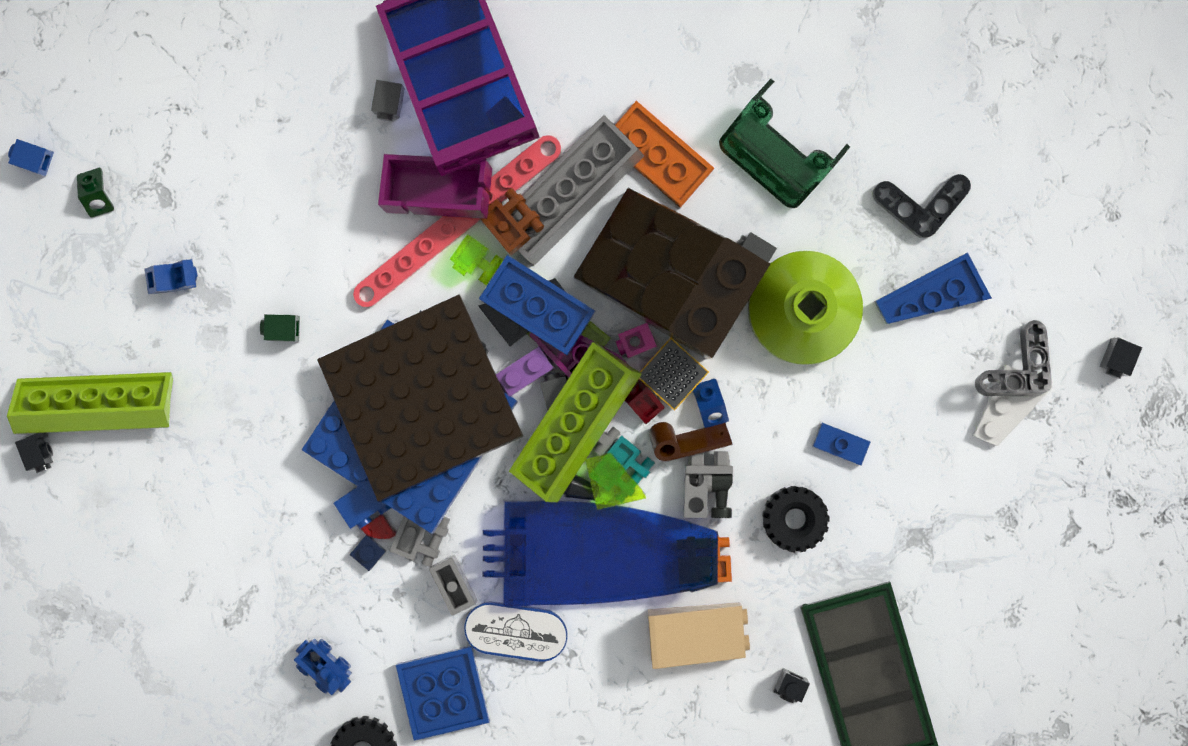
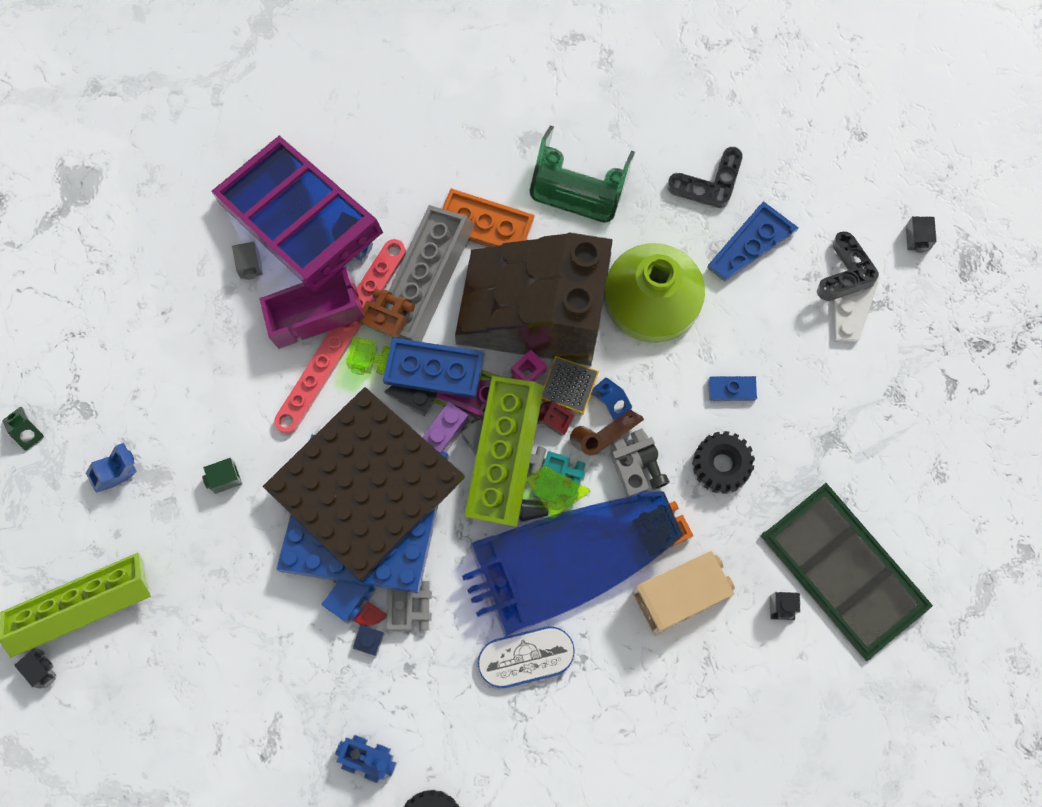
camera: 20 degrees left, 15 degrees down
blue plate [396,646,490,741] -> none
light grey brick [429,554,478,616] -> none

